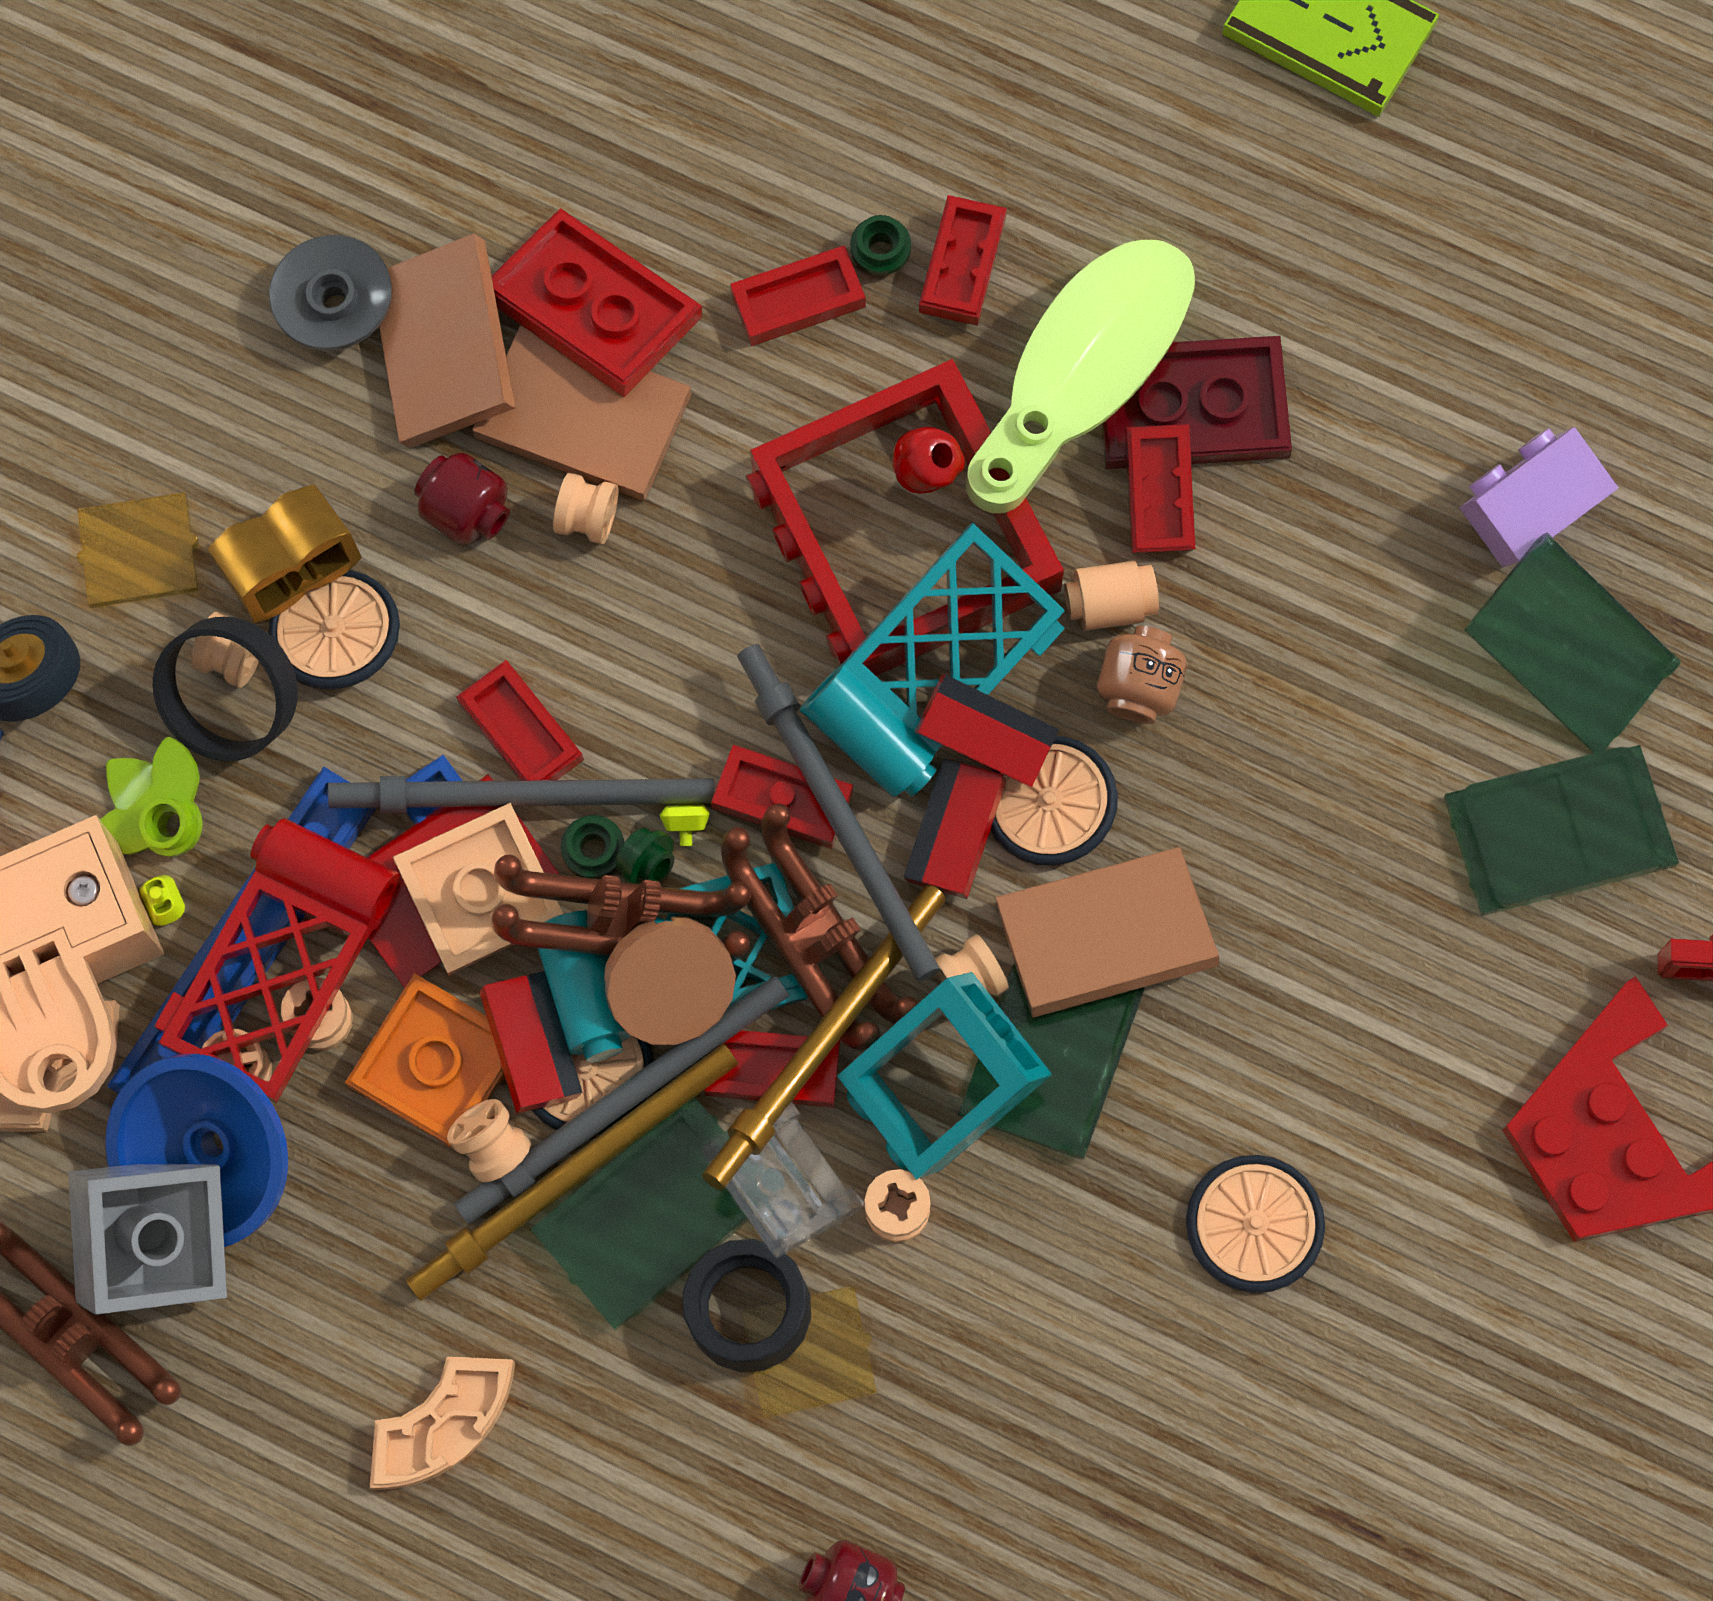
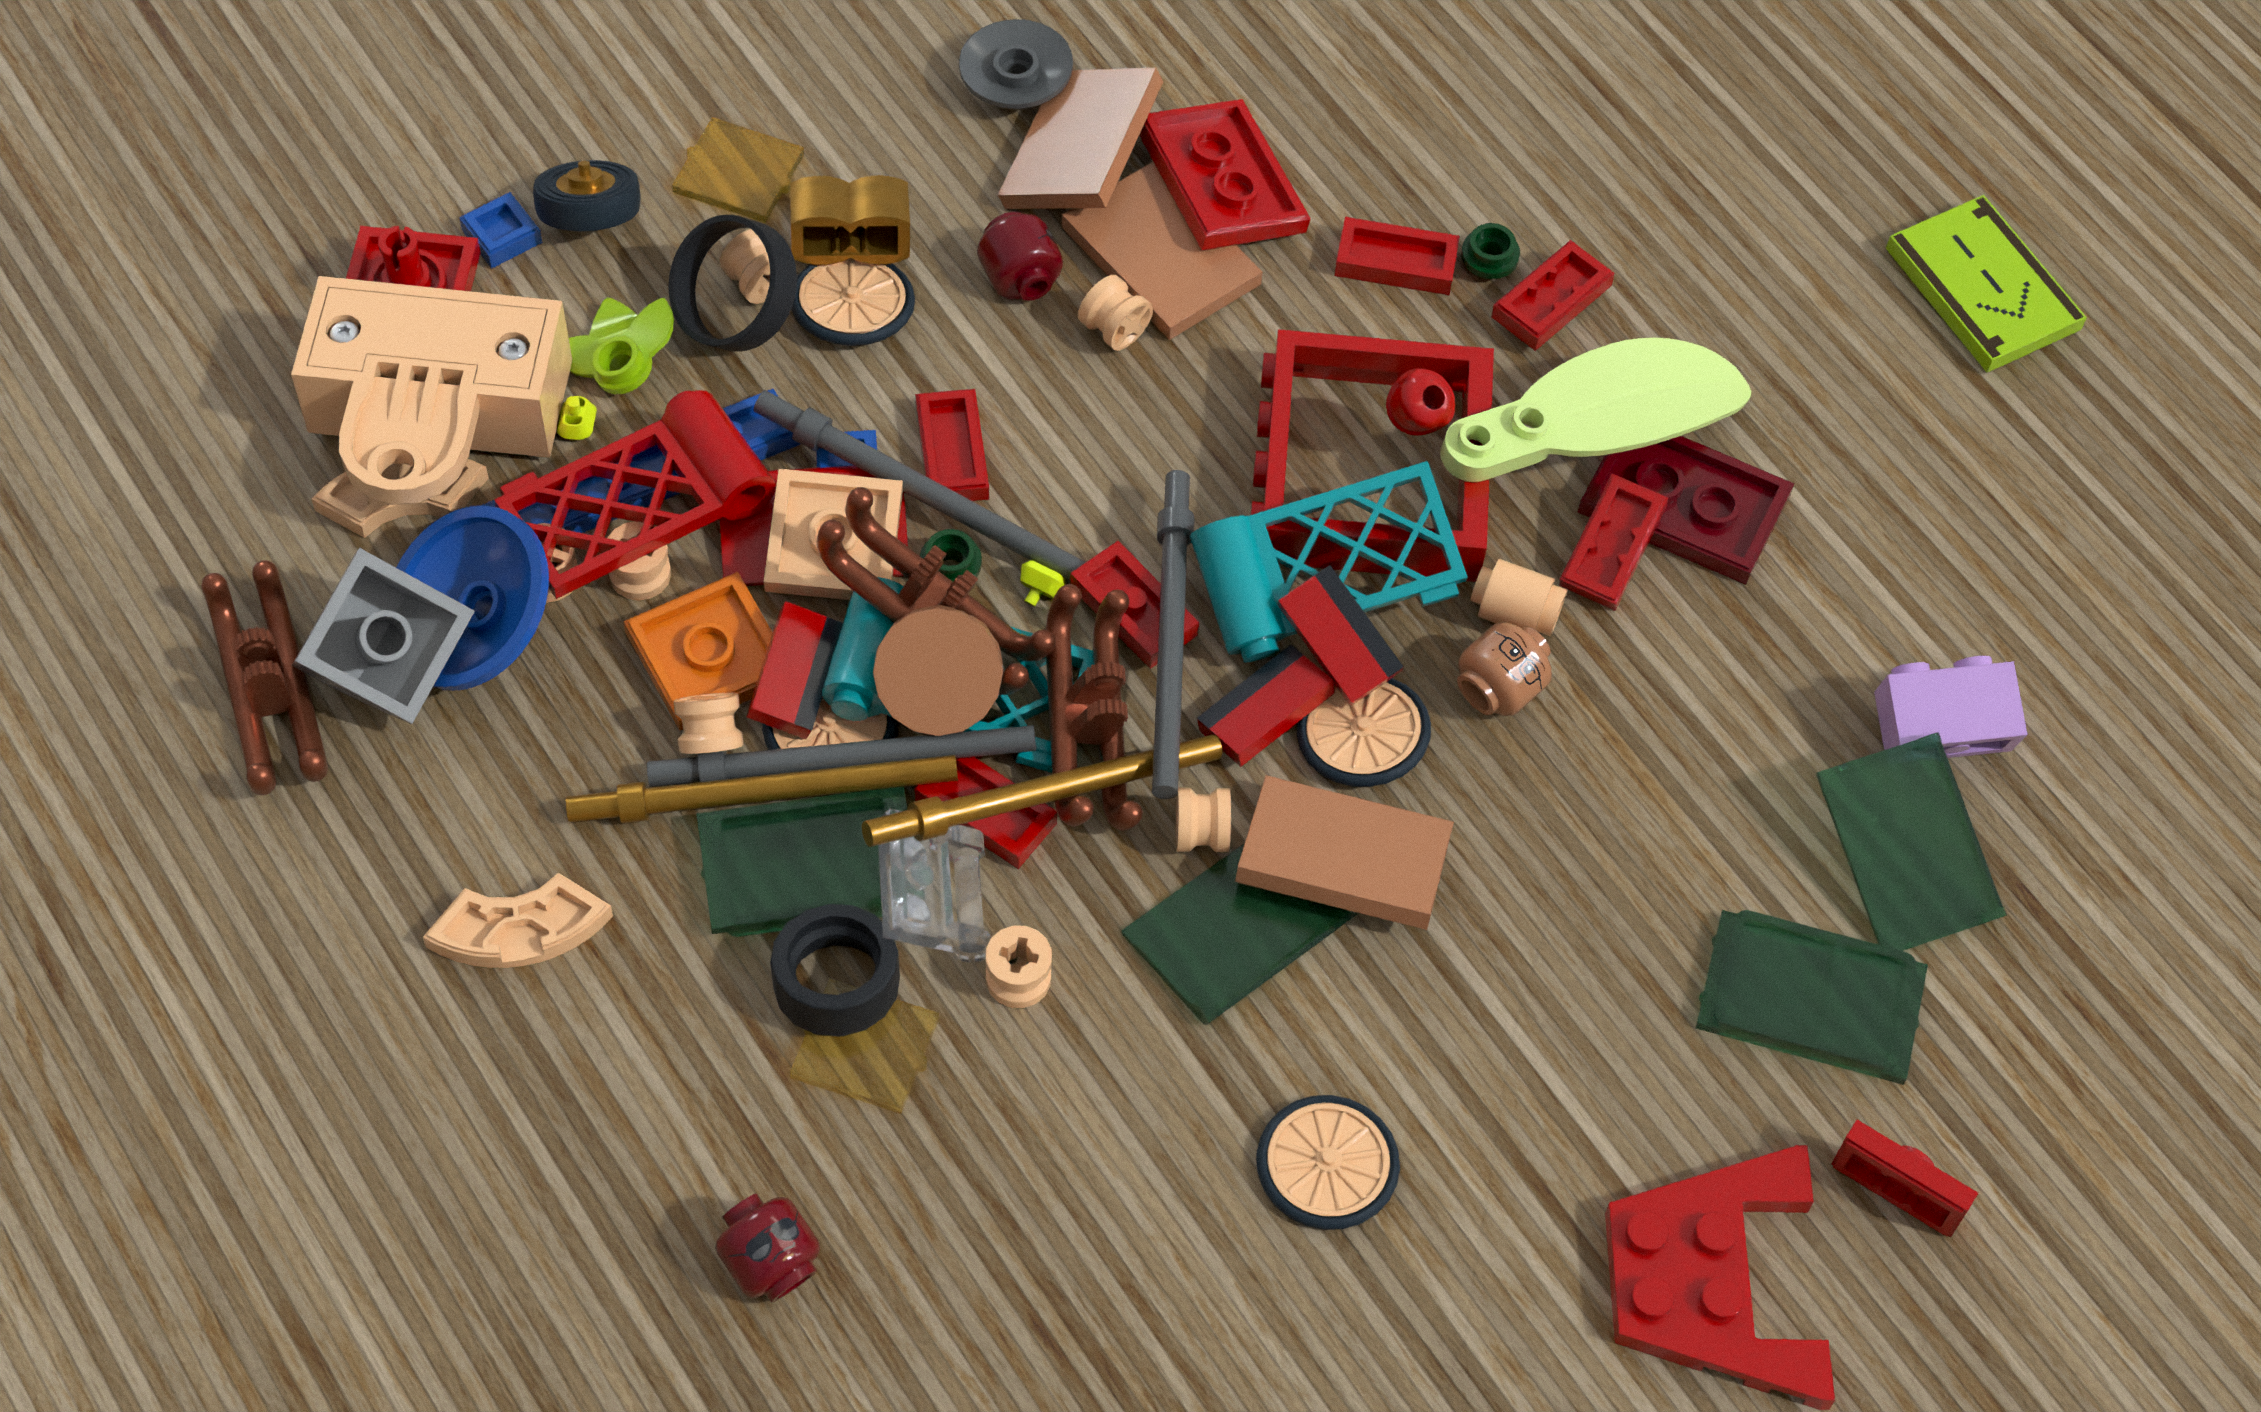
camera: 25 degrees right, 15 degrees down
dark green plate [616,828,675,884] -> none
teal window [837,972,1052,1180] -> none

